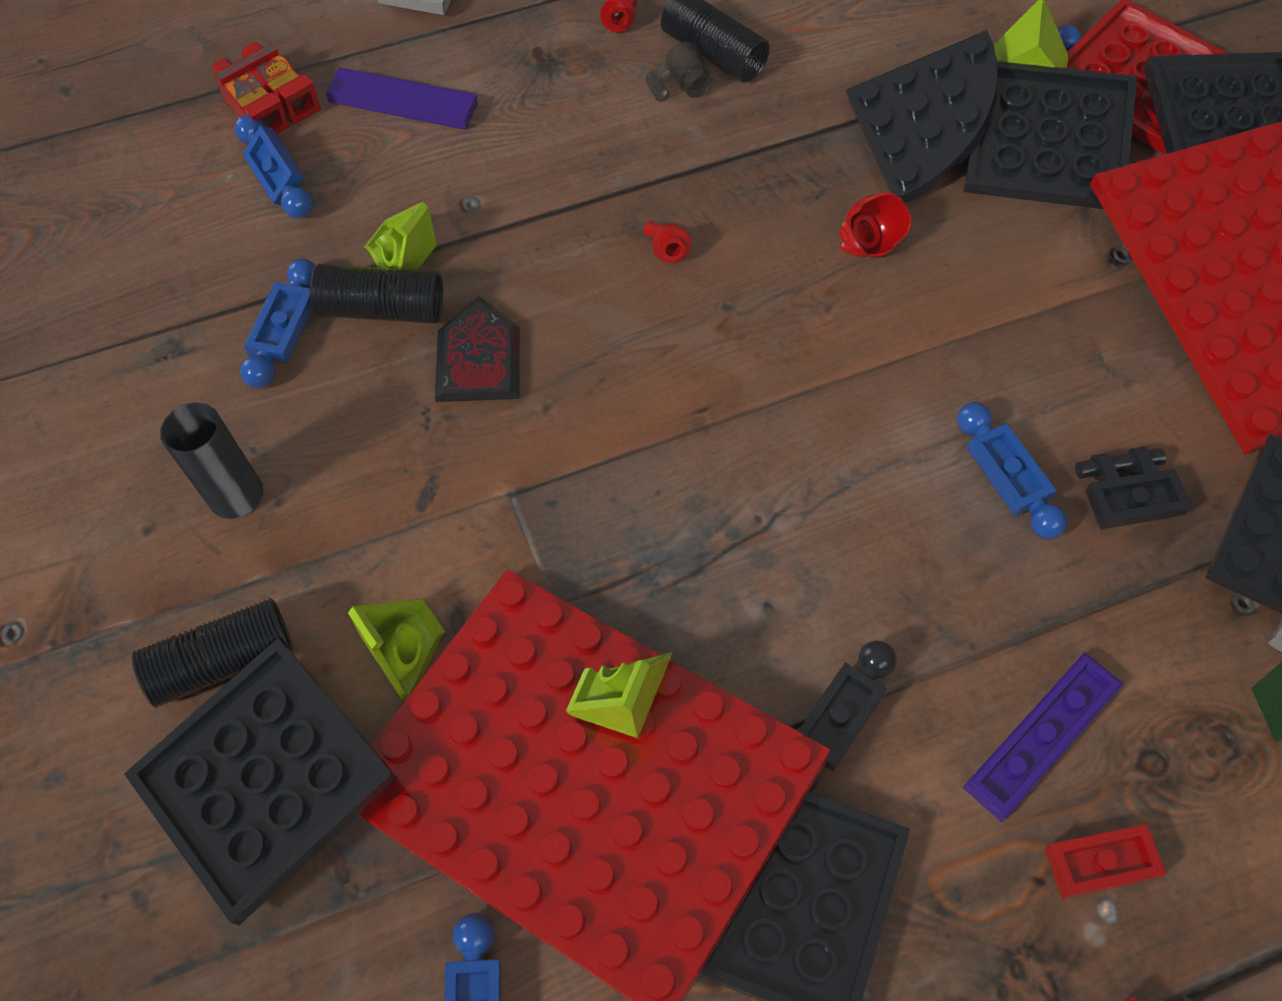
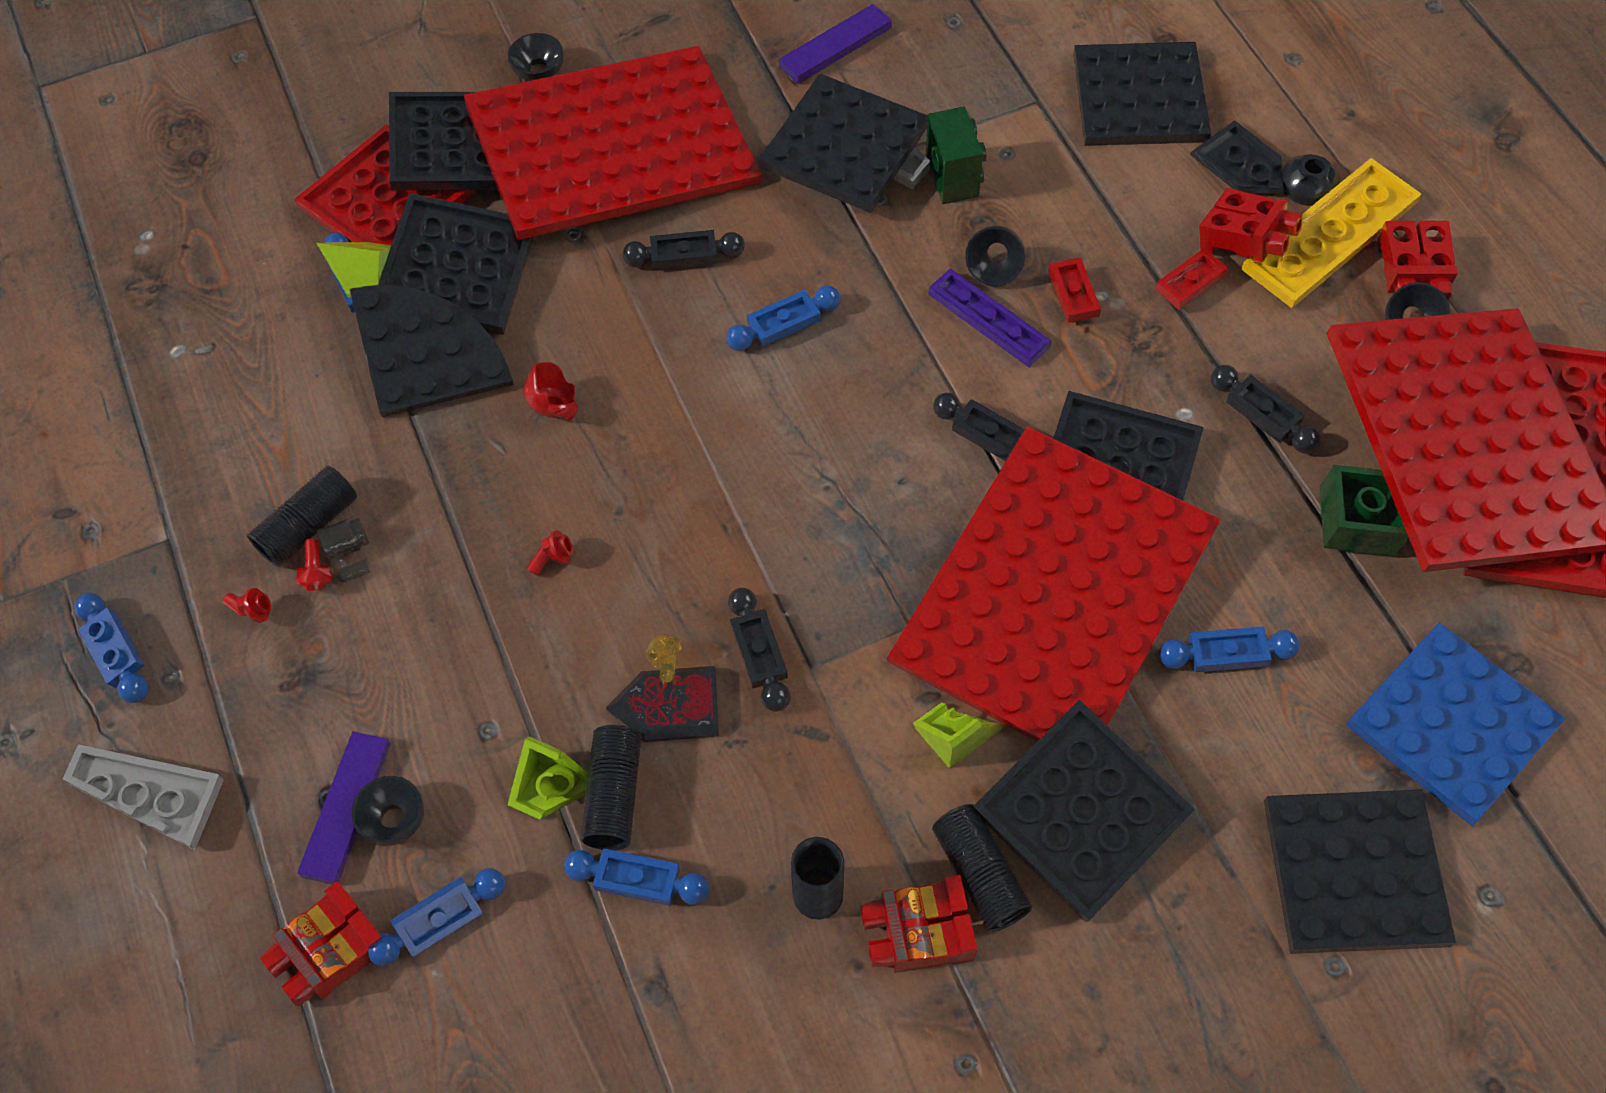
camera: 90 degrees left, 0 degrees up
lime slope [566,652,673,738] -> none
black plate [1075,446,1192,530] -> none
none -> red plate [296,539,333,591]
none -> black piece [351,776,424,846]
none -> black plate [622,230,745,270]
none -> clear yellow plate [645,634,682,682]
none -> black plate [728,587,791,712]
none -> red hips [860,875,978,973]
none -> black piece [965,225,1026,286]

